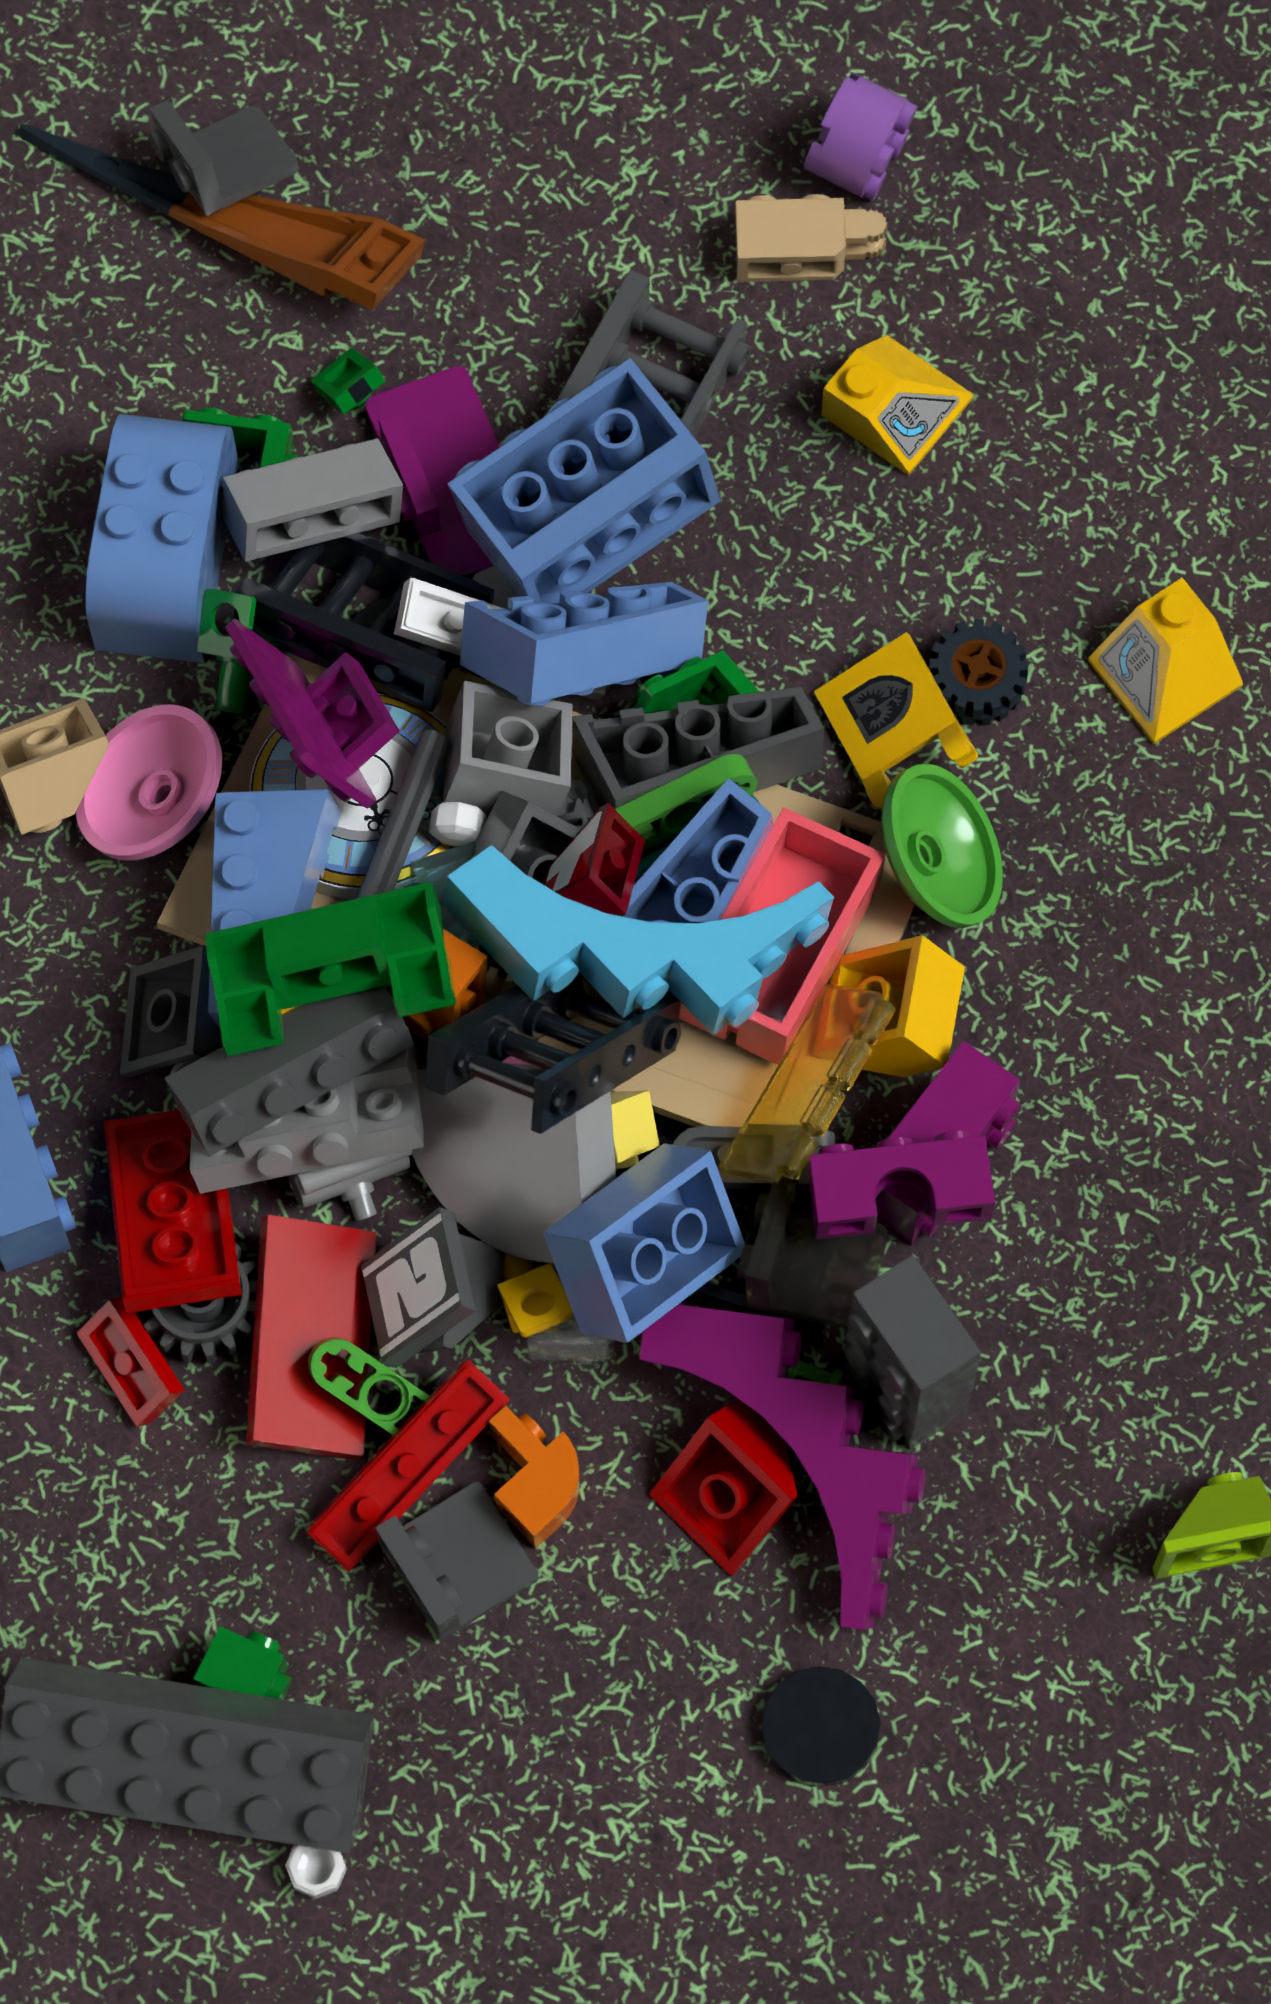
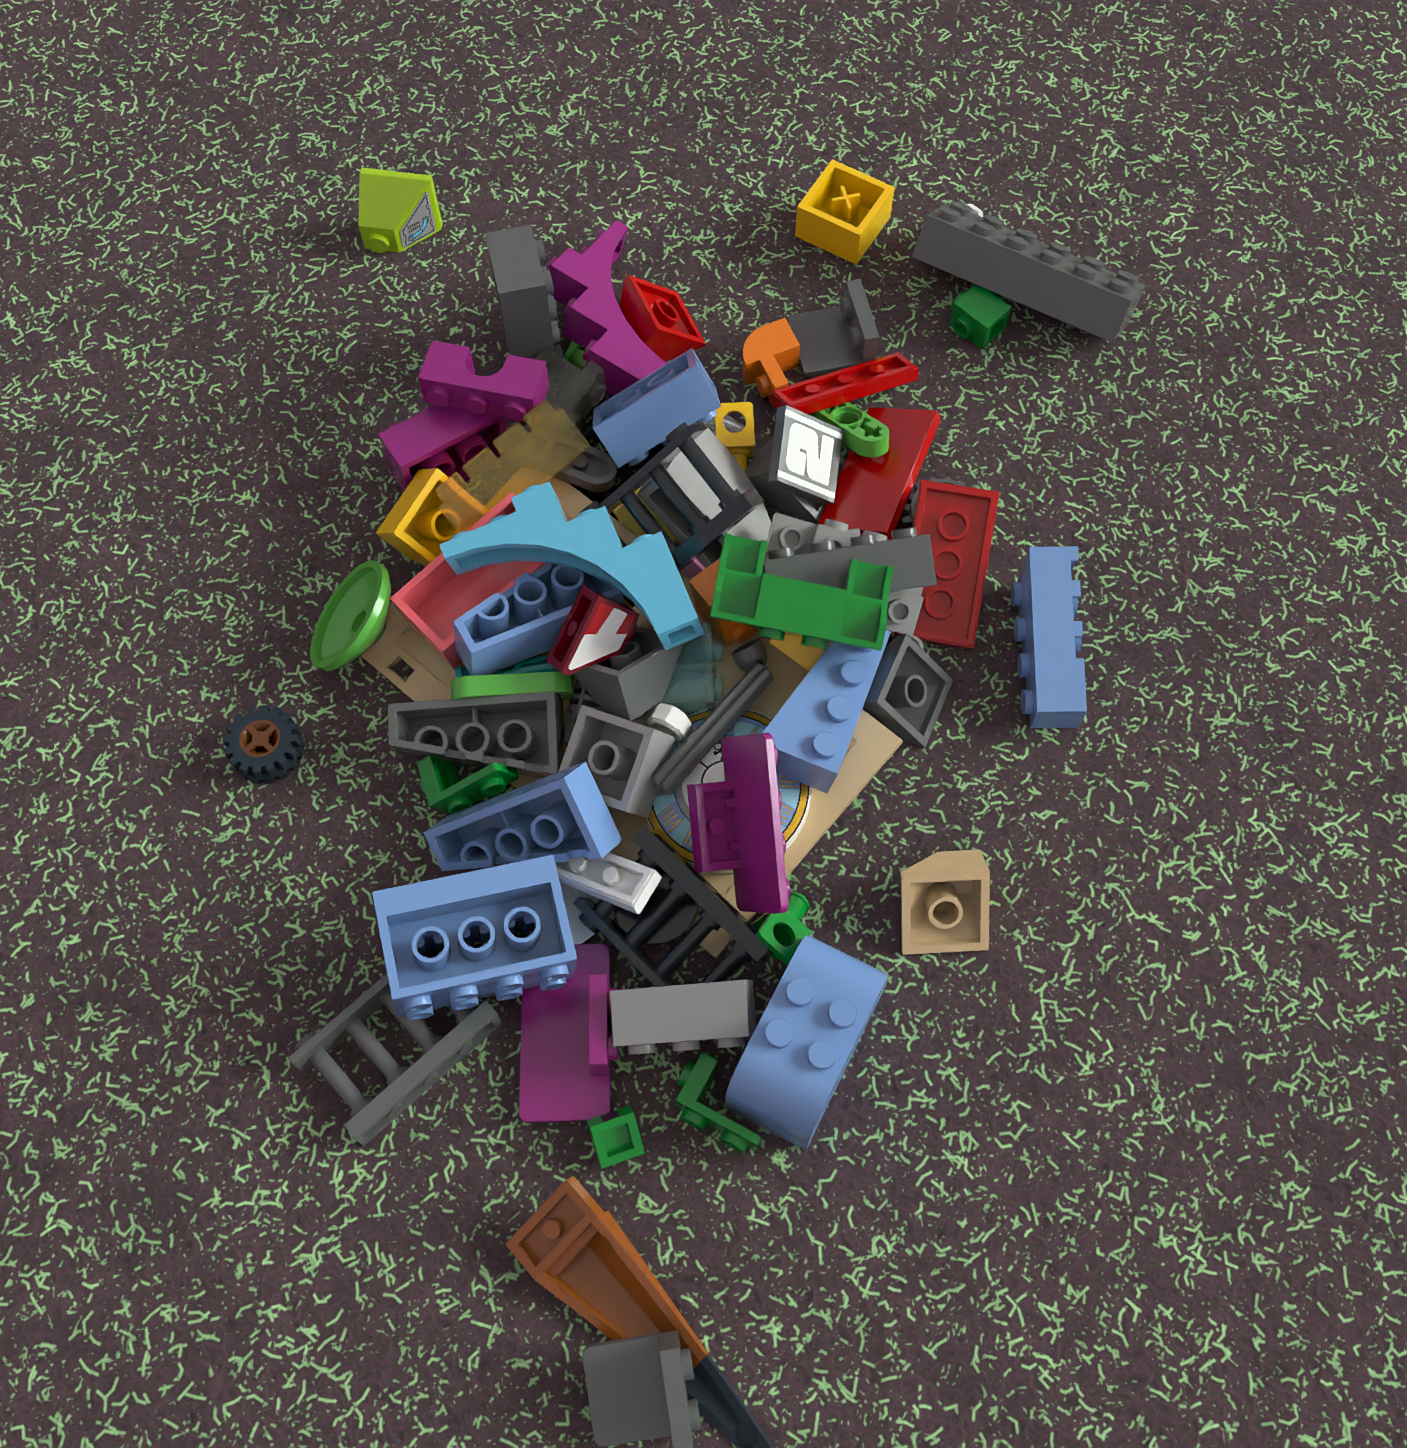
camera: 160 degrees left, 5 degrees down
bright pink dish [75,705,222,861] -> none
red plate [76,1297,185,1427] -> none
tan hinge [735,194,888,282] -> none
black tile [762,1666,881,1787] -> none
medium lavender brick [804,72,918,201] -> none
yellow flag [814,632,978,811] -> none
yellow slope [822,335,974,476] -> none
yellow slope [1088,577,1243,745] -> none
none -> yellow brick [795,159,895,265]

